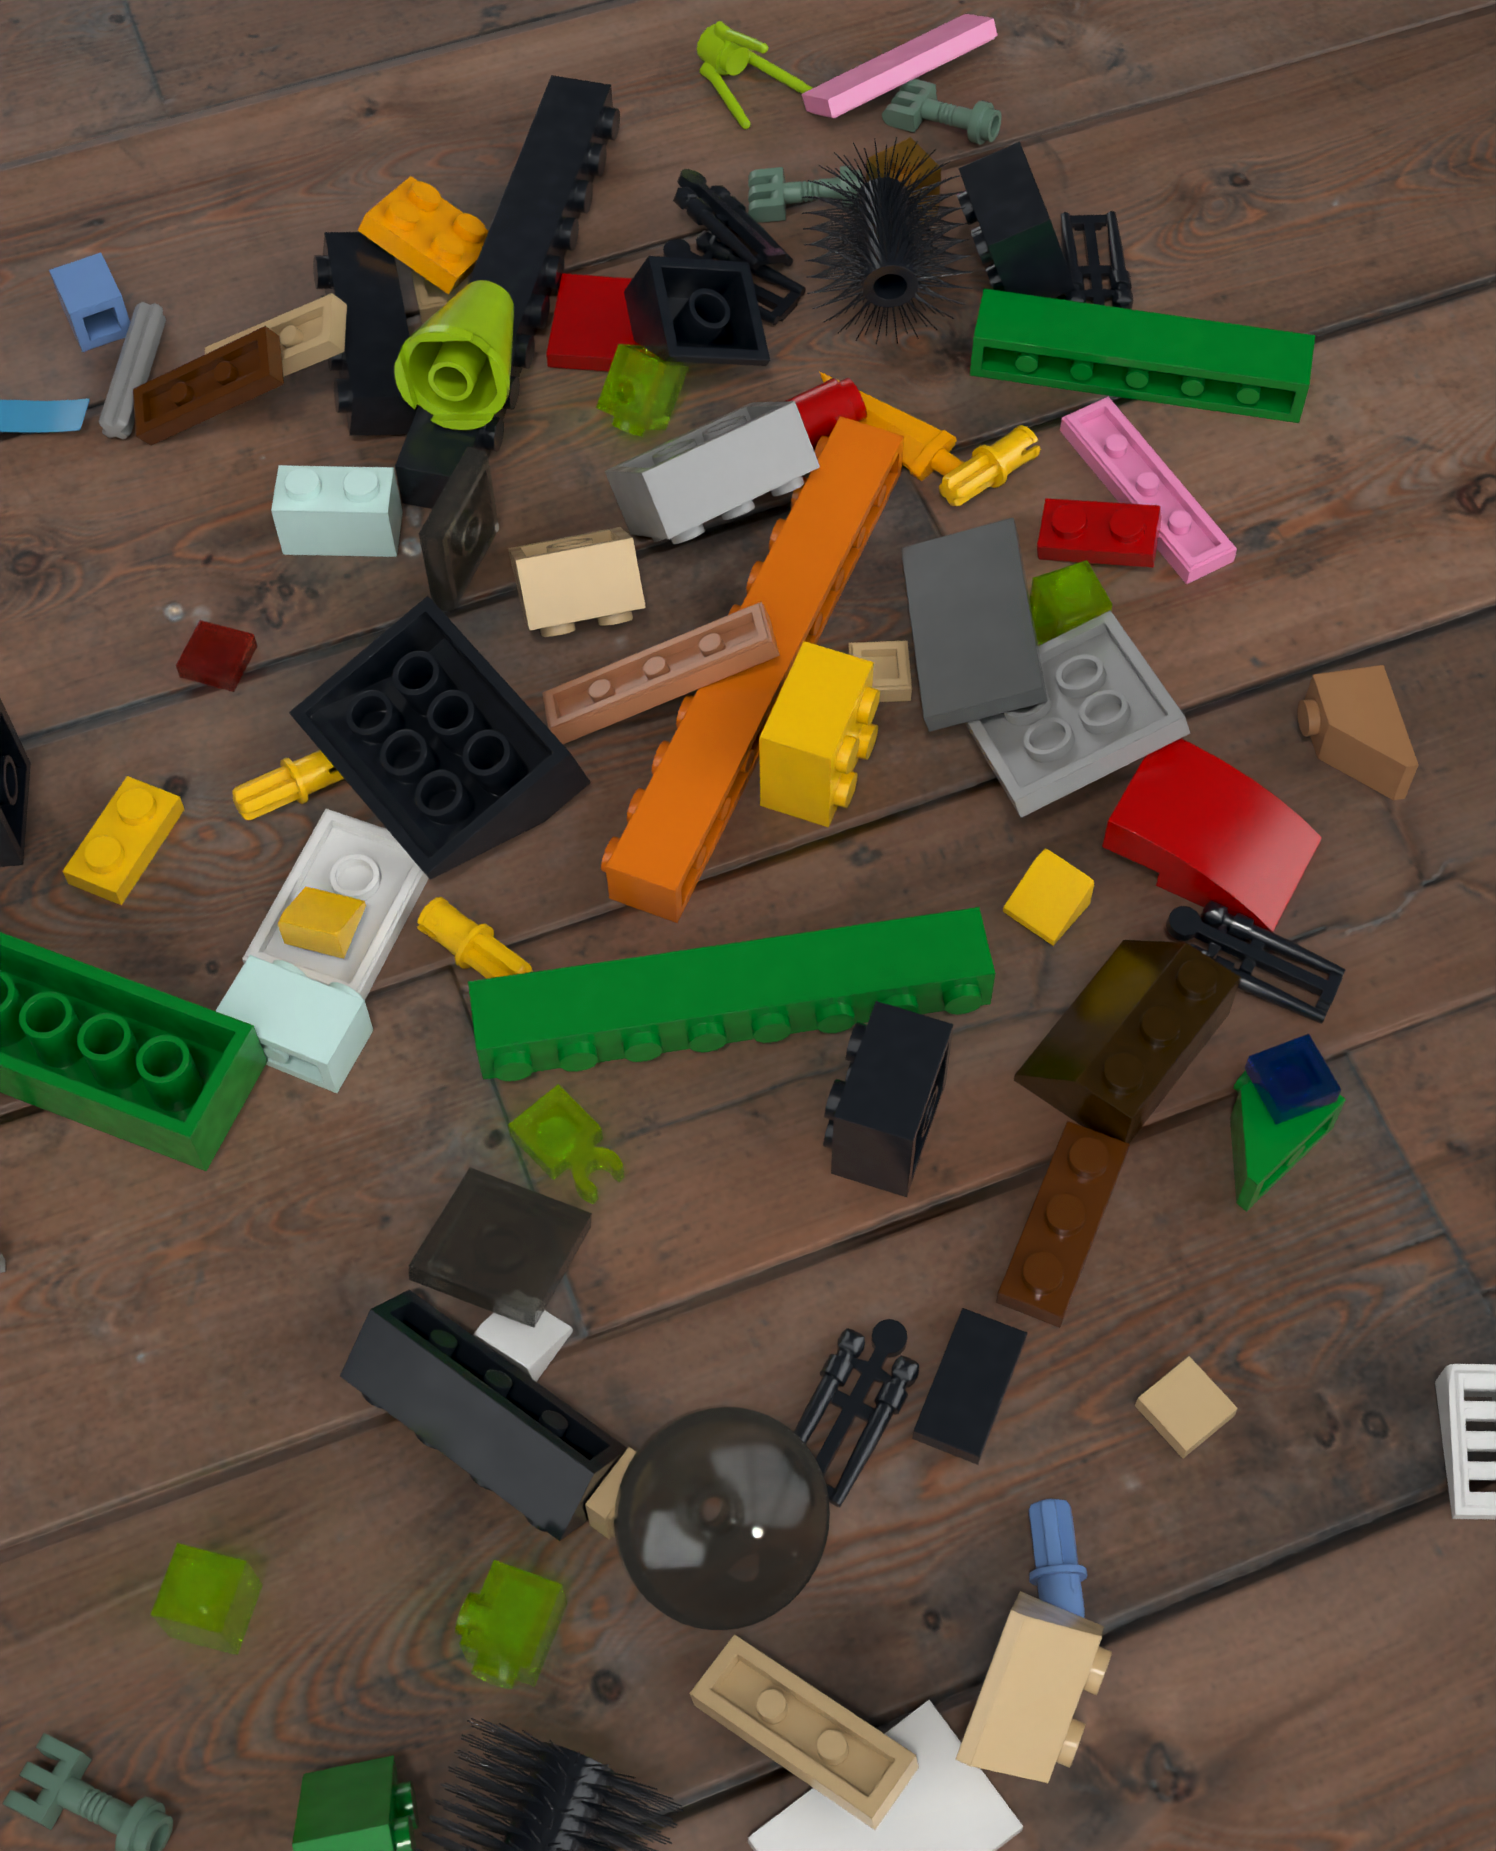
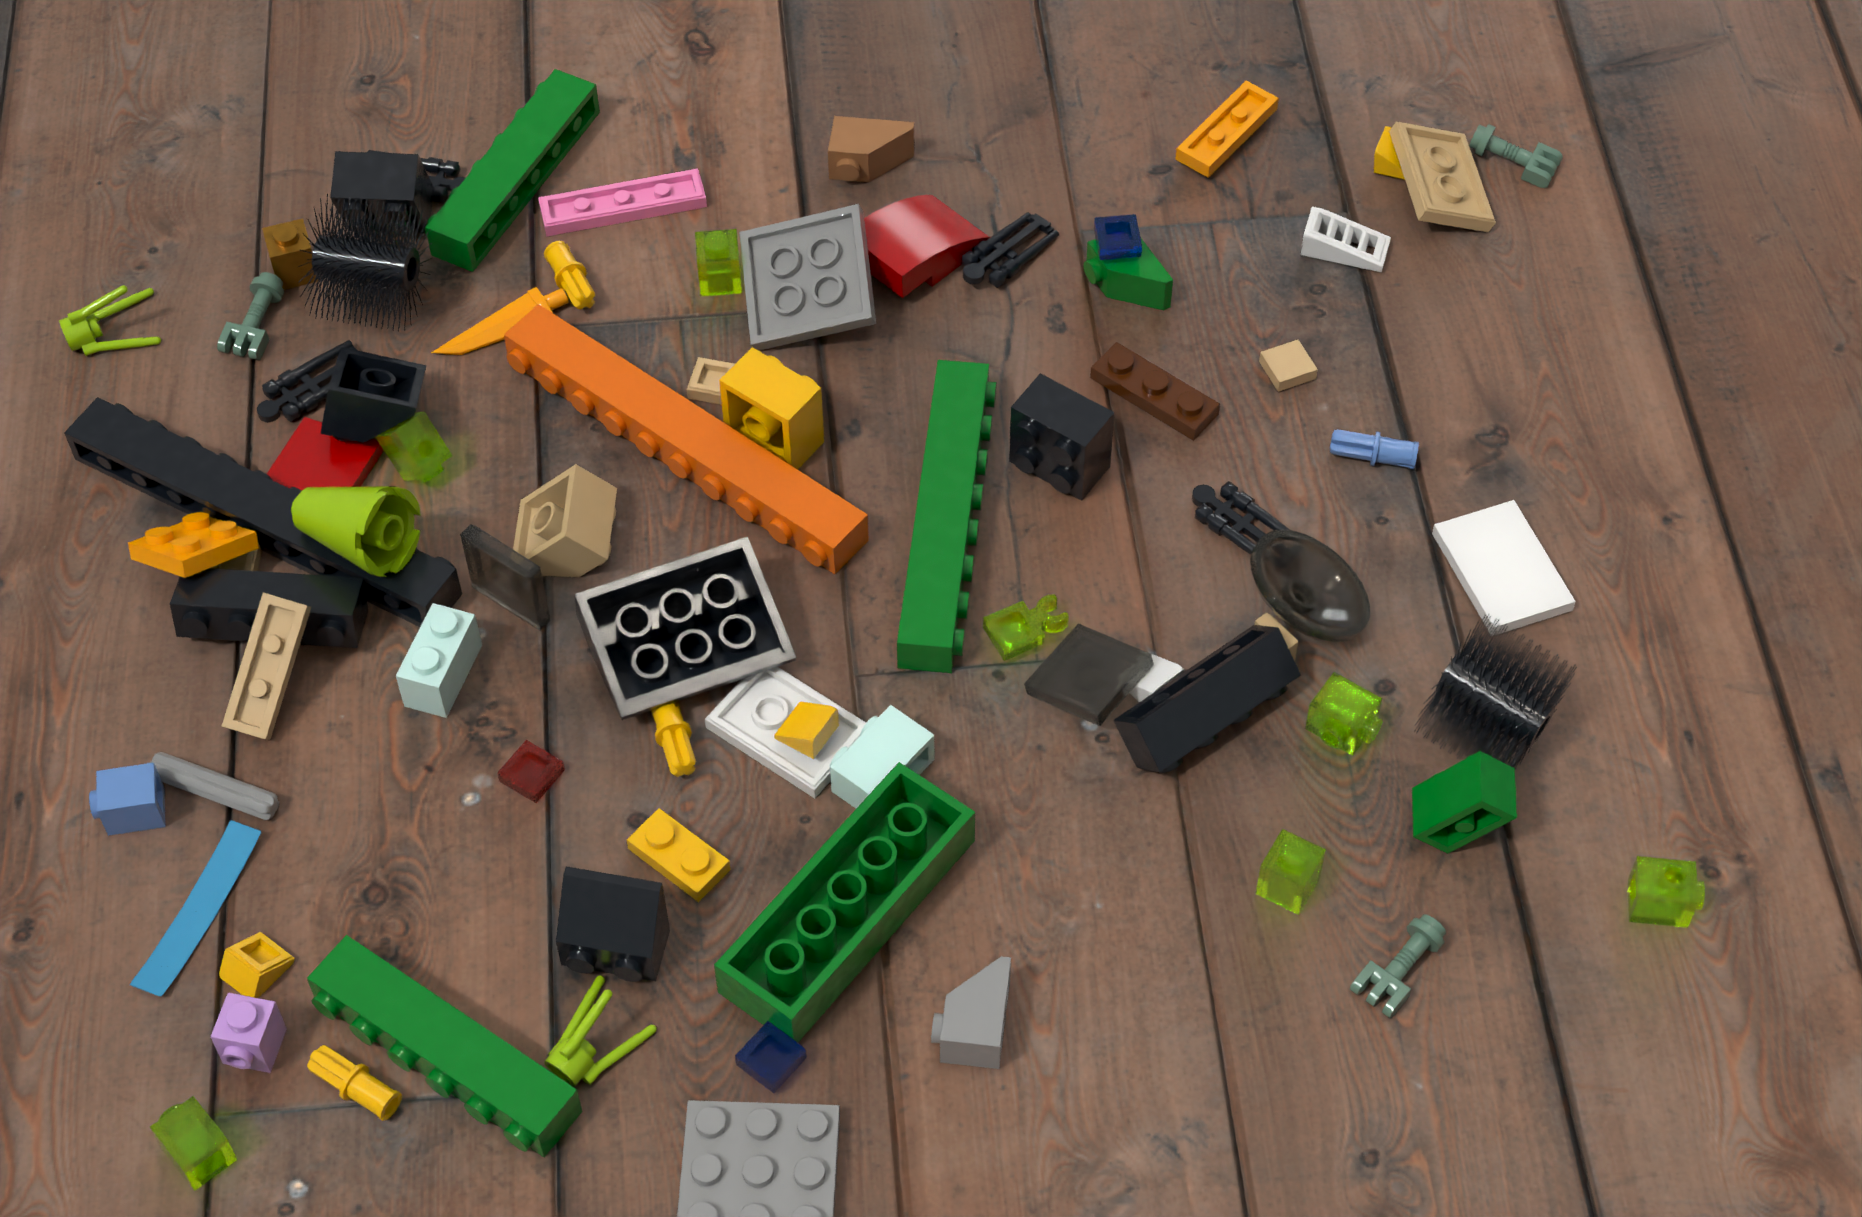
camera: 75 degrees left, 5 degrees down
reddish brown plate [133,326,284,446] -> none
yellow axle [417,897,533,979] -> none
nougat tile [542,602,780,744] -> none
light grey brick [605,401,820,544] -> none
black piece [673,169,793,270] -> none
tan plate [689,1634,919,1830] -> none
red brick [784,377,867,450] -> none
bright pink tile [802,14,998,118] -> none
sand green hinge [882,79,1002,145] -> none
dark grey tile [901,518,1048,732] -> none
black tile [912,1308,1027,1465] -> none
tan slope [955,1591,1112,1783] -> none
yellow slope [1003,849,1094,946] -> none
dark brown slope [1014,940,1241,1143] -> none
red plate [1037,498,1162,568] -> none

